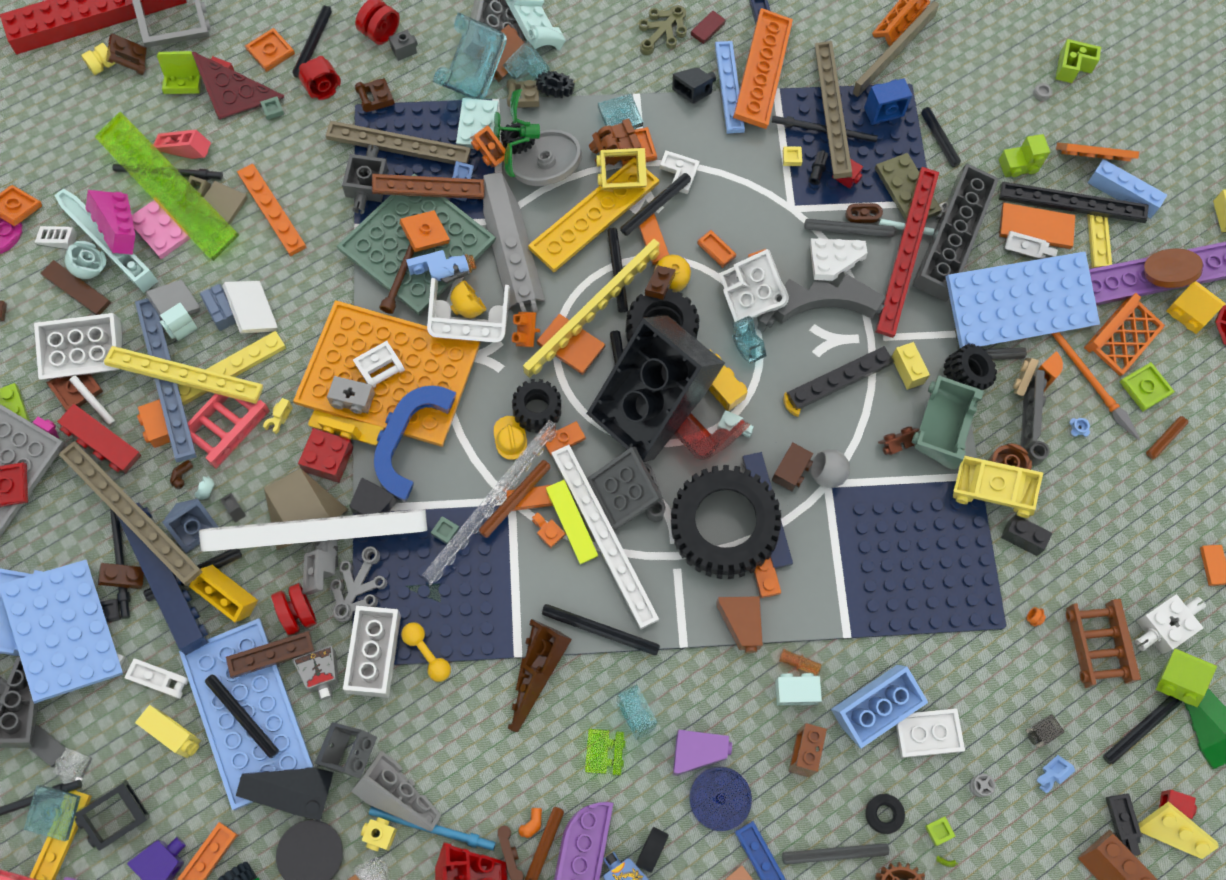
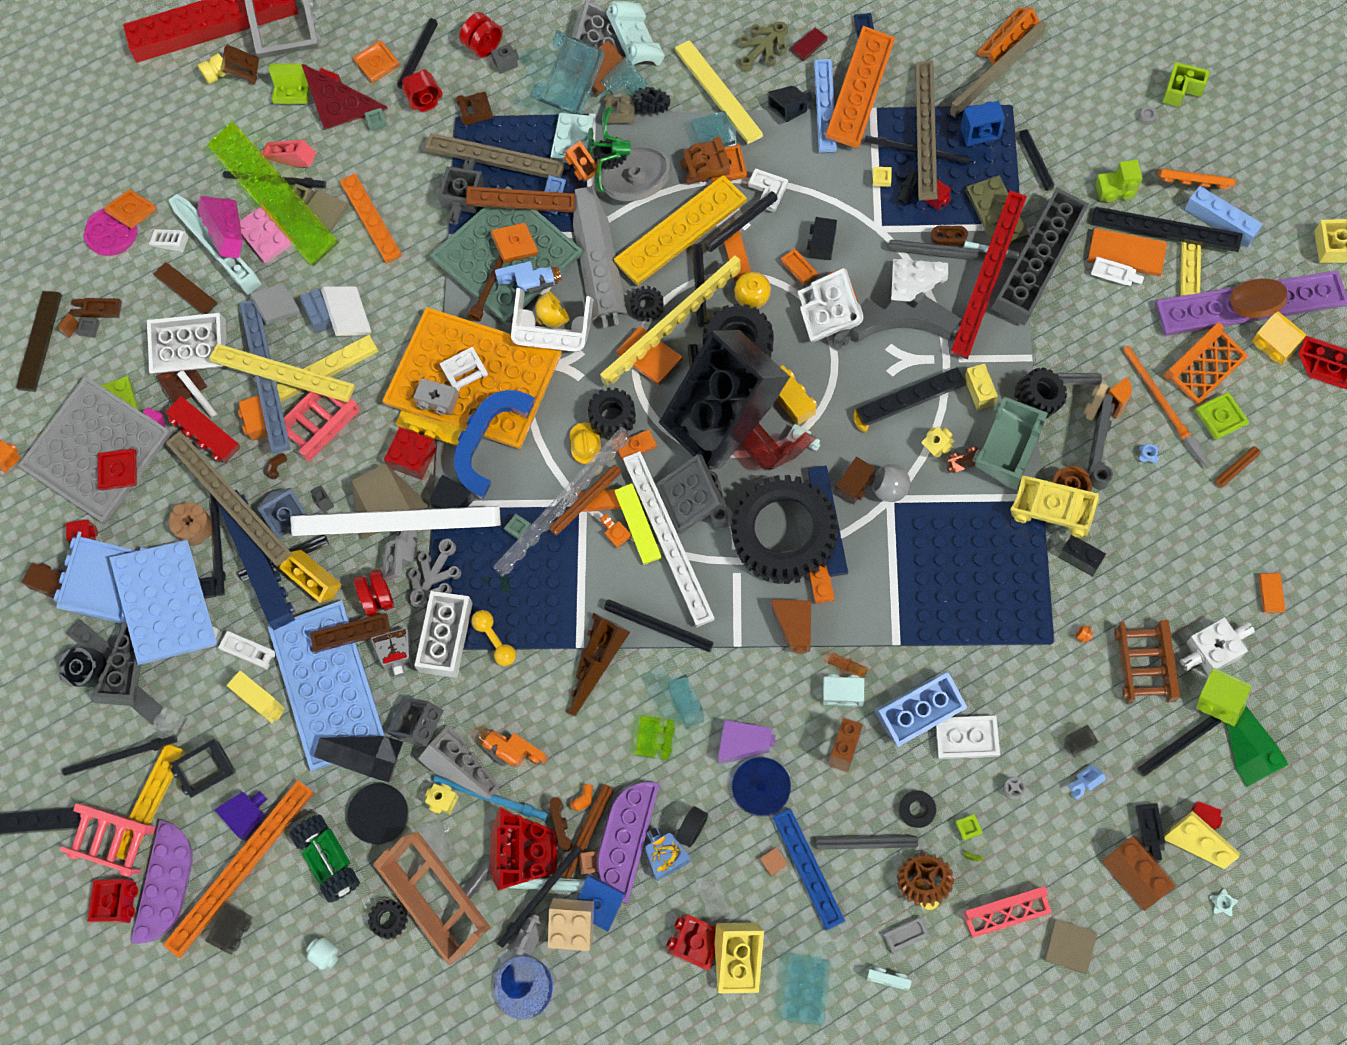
camera: 15 degrees right, 0 degrees up
clear light blue plate [24,785,81,841] -> none
light aqua cylinder [64,241,106,279] -> none
reddish brown plate [98,563,144,589] -> none
light aqua brick [160,303,198,341] -> none
light aqua plate [195,476,215,500] -> none
black axle [205,674,279,758] -> none
light yellow plate [263,398,293,434] -> none
orange hips [512,312,540,347] -> none
light yellow window [596,148,647,190] -> none
reddish brown plate [645,265,676,300] -> none
clear light blue brick [732,316,767,364] -> none
light blue plate [945,252,1100,348] -> none
none -> medium nougat brick [169,502,213,546]
none -> orange plate [477,728,548,767]
none -> black tyre [630,286,664,322]
none -> light yellow tile [675,40,763,144]
none -> black brick [807,217,837,260]
none -> light yellow brick [921,426,955,457]

